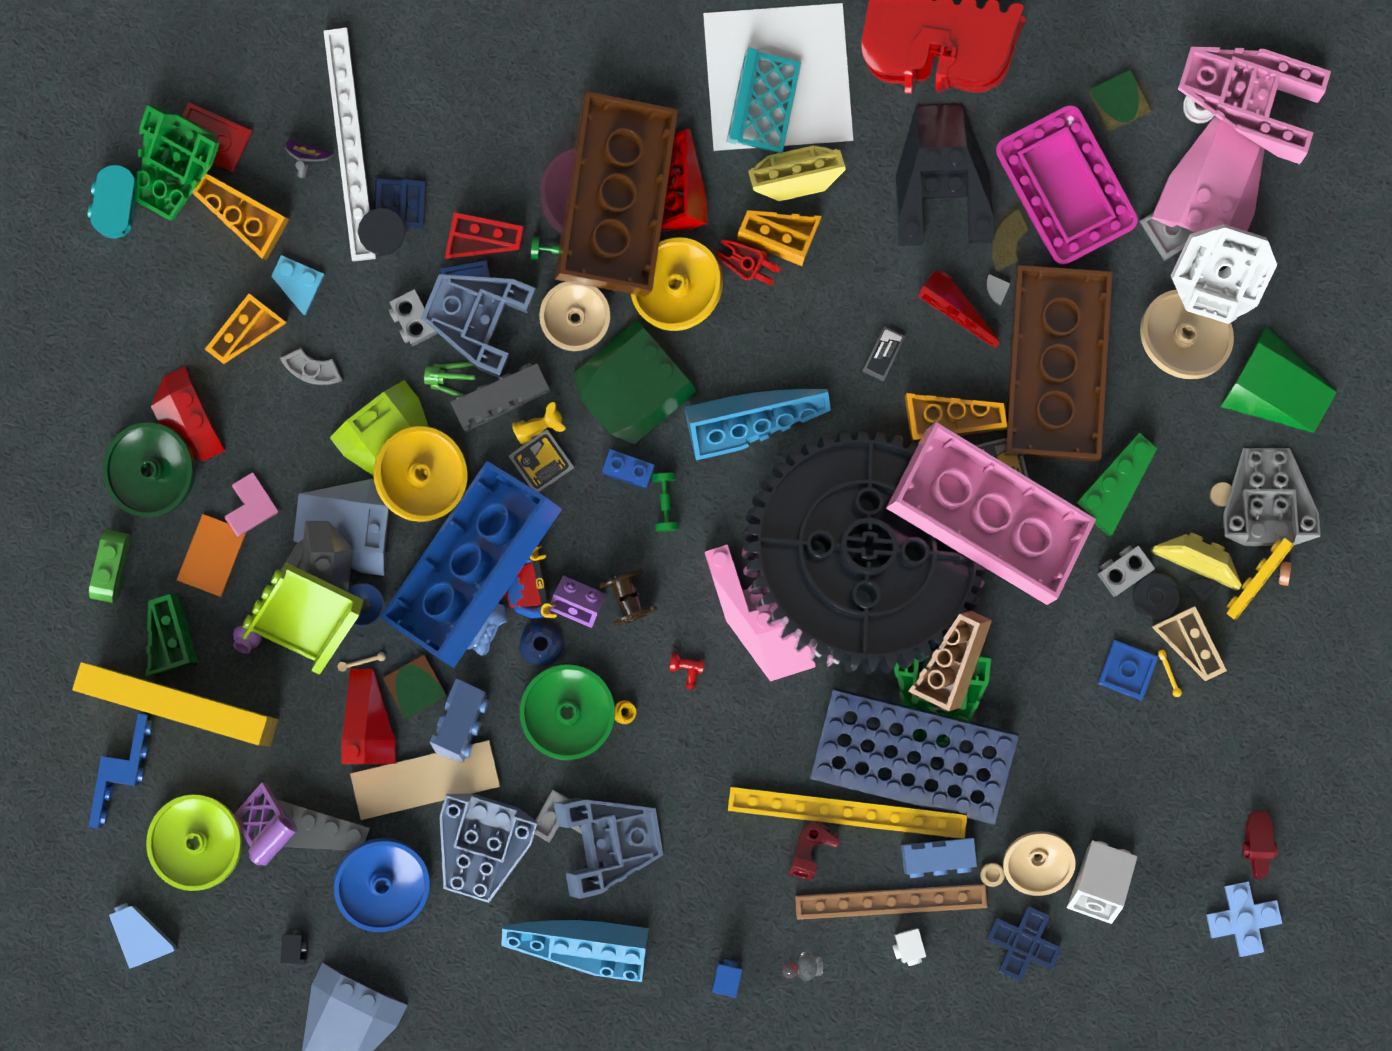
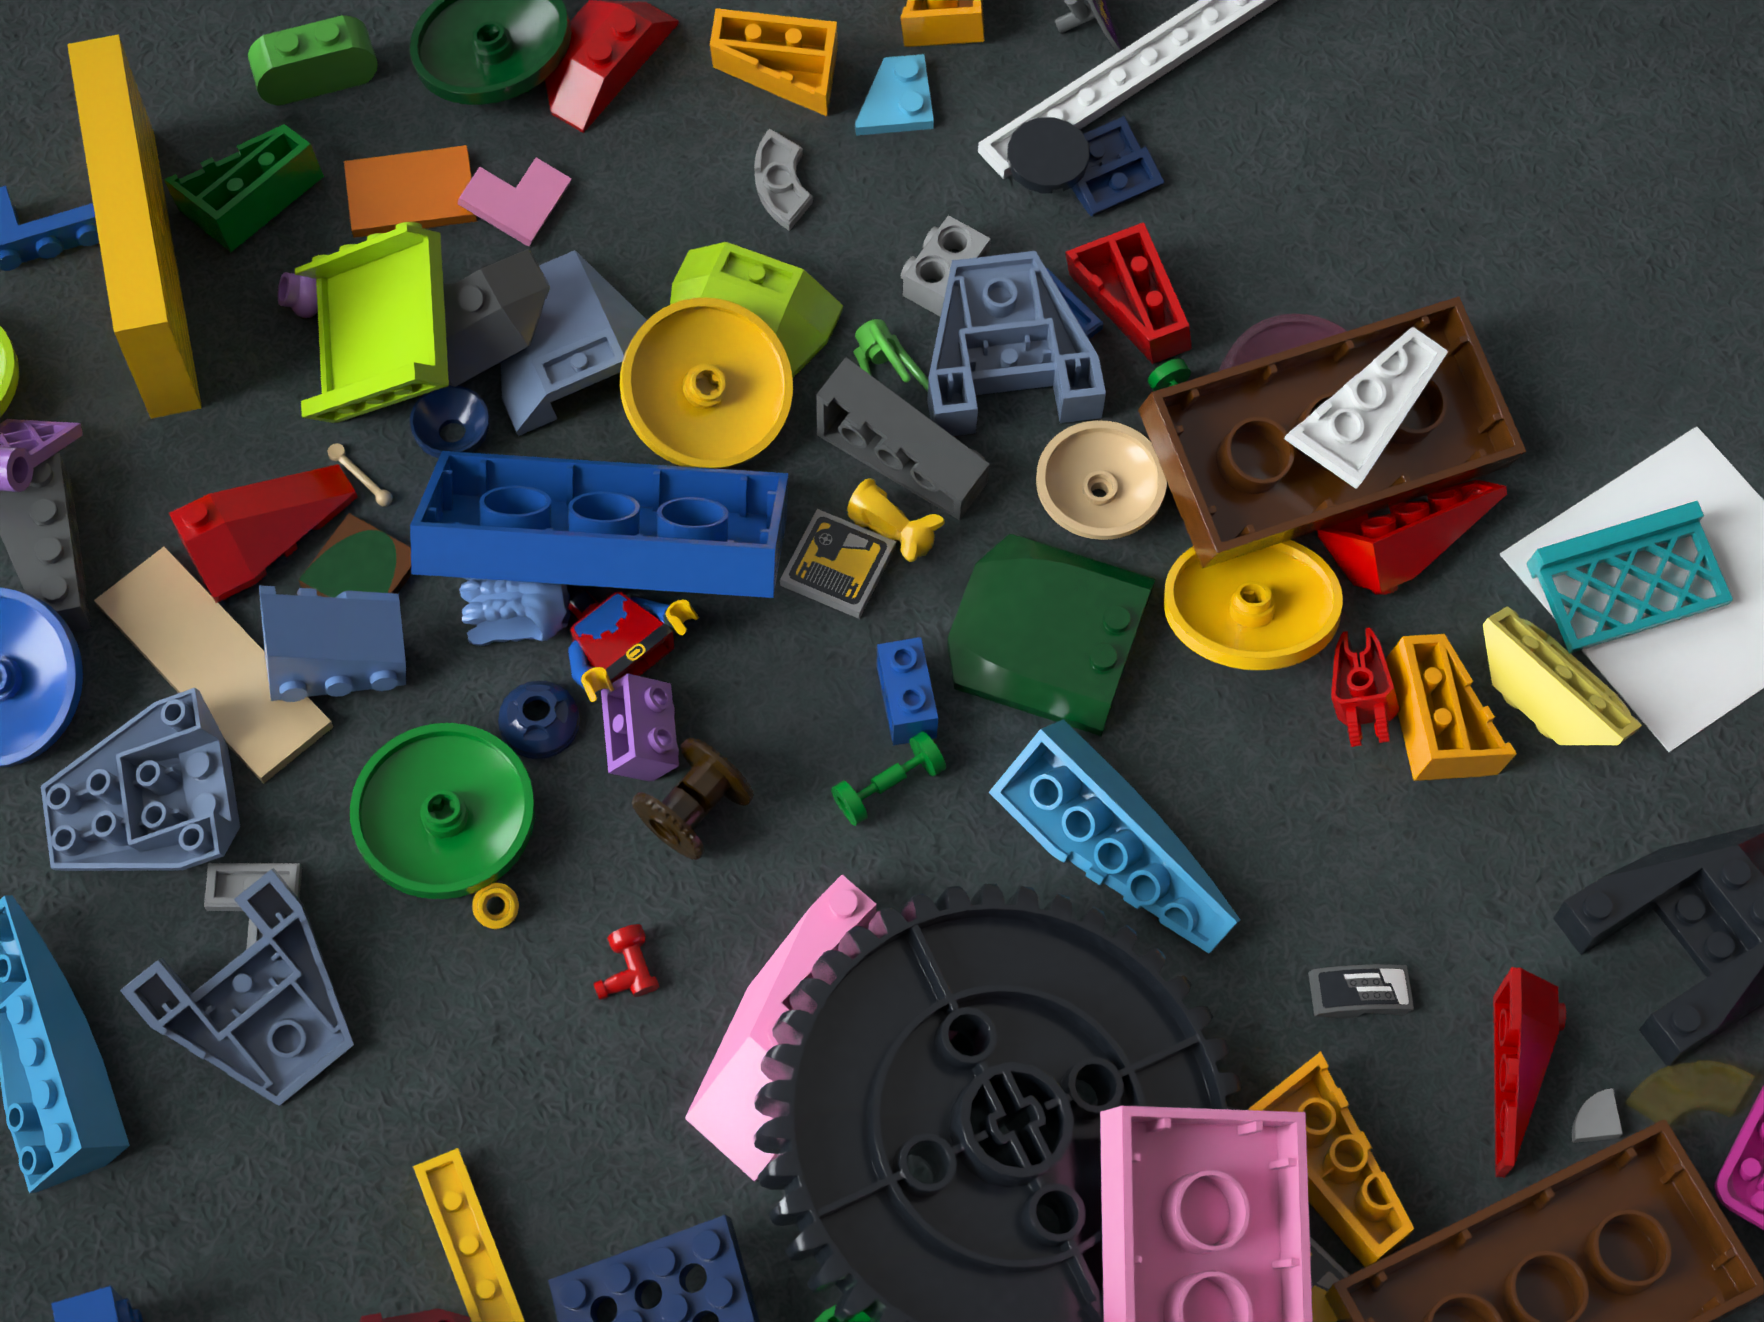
camera: 60 degrees right, 20 degrees down
none -> white wing [1284,327,1448,488]

